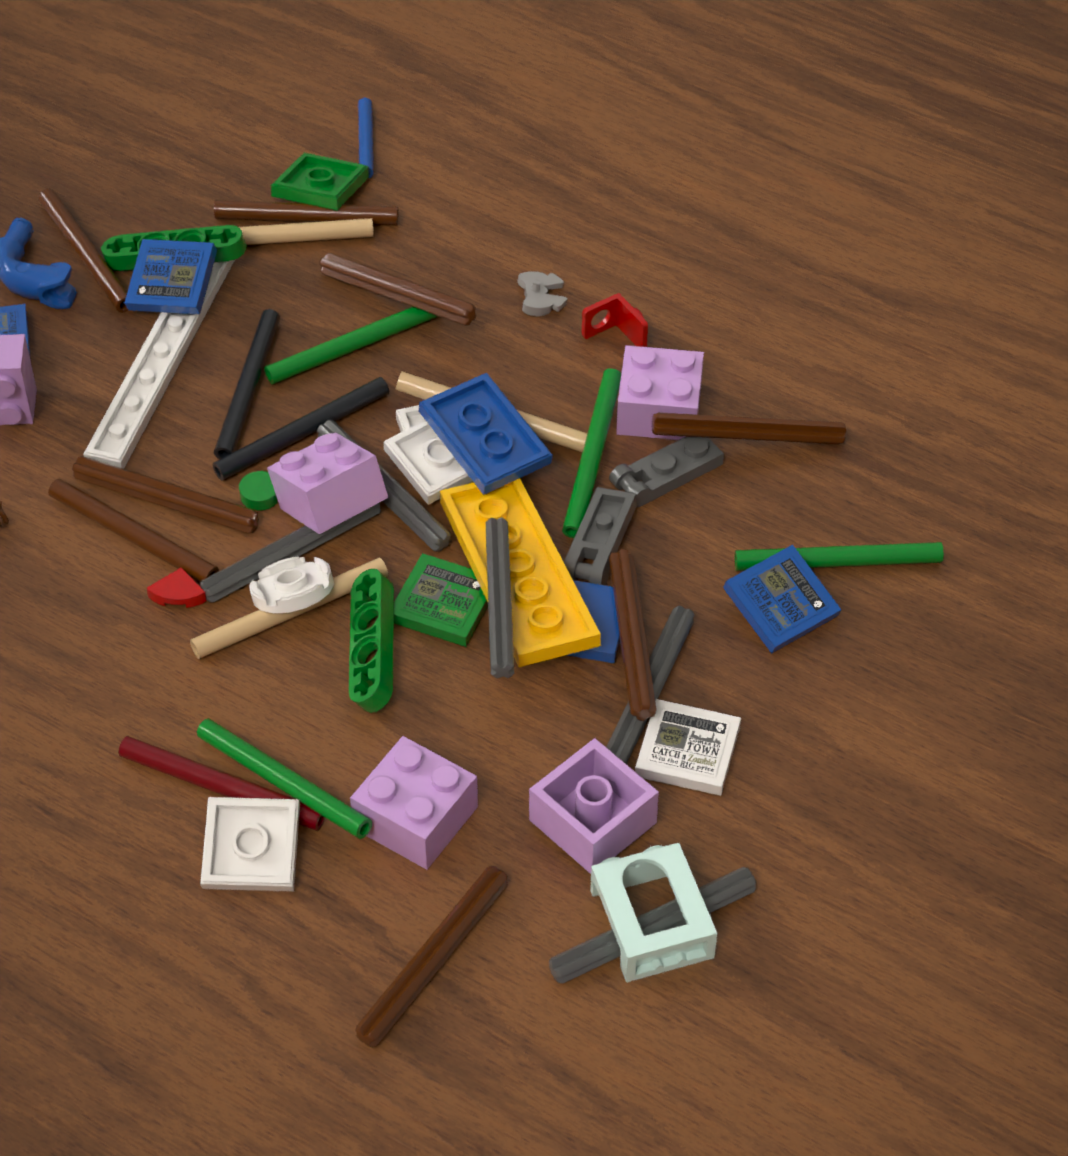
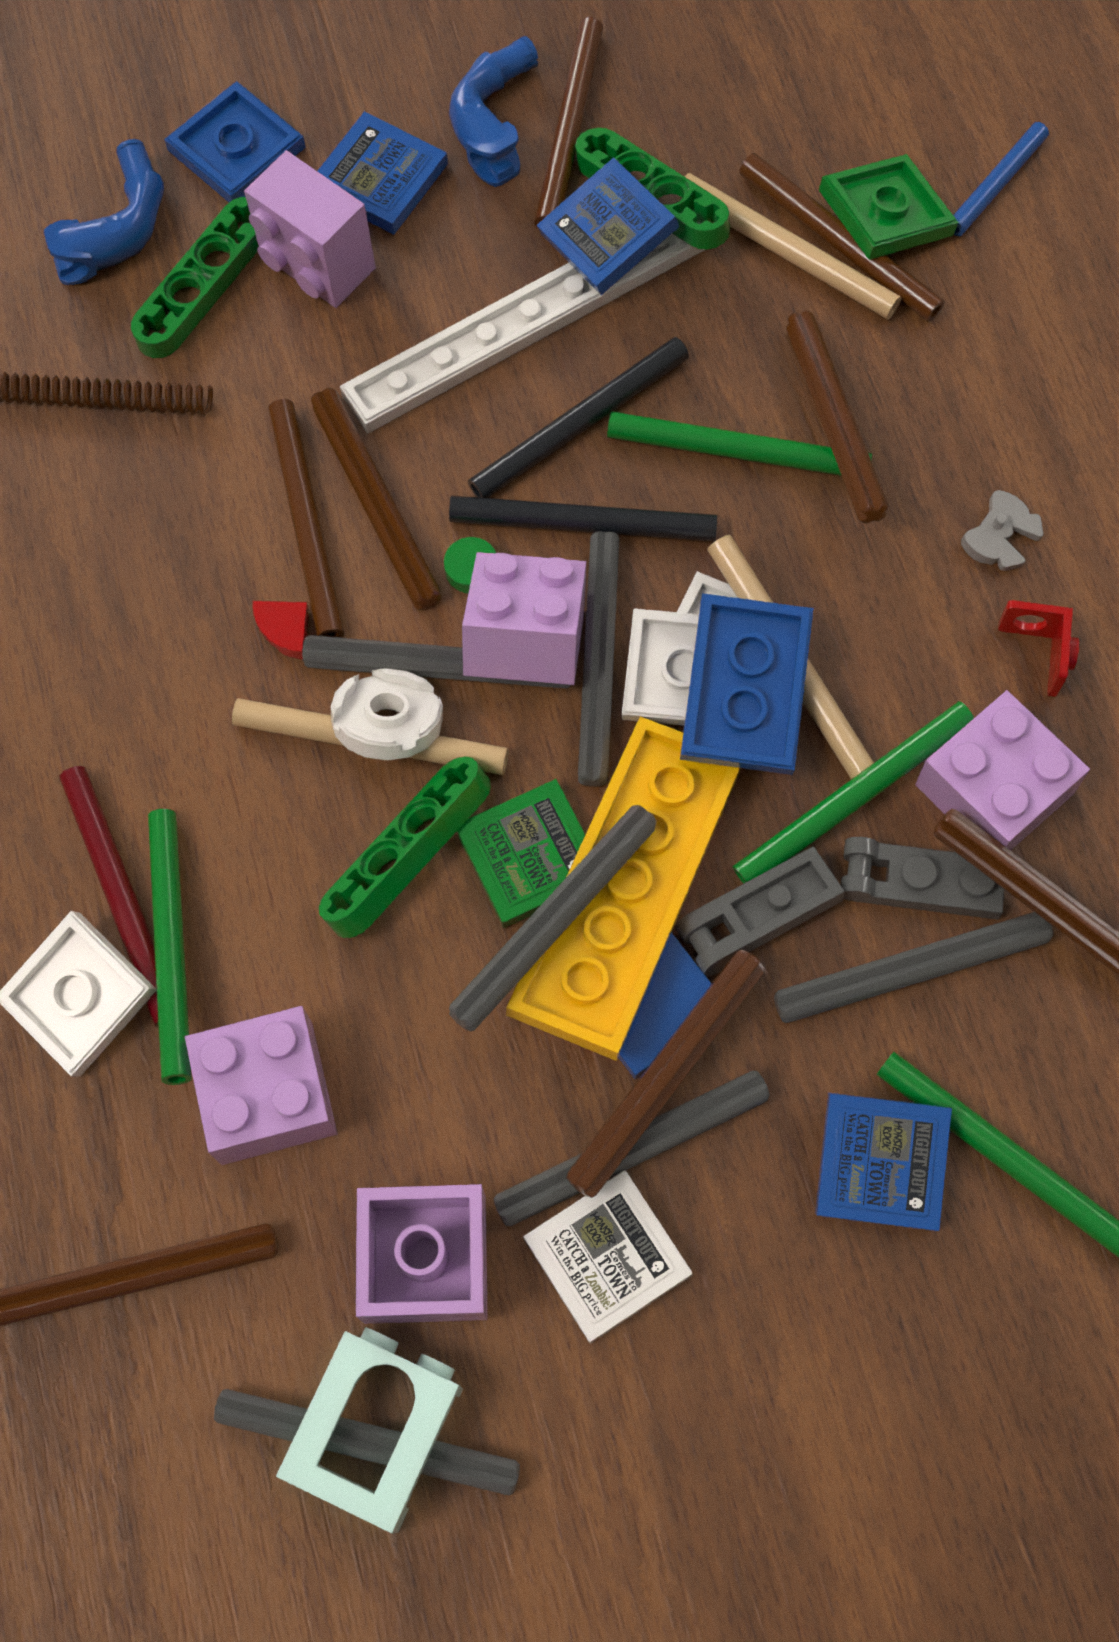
camera: 45 degrees right, 20 degrees up
none -> dark grey axle [774,912,1054,1023]

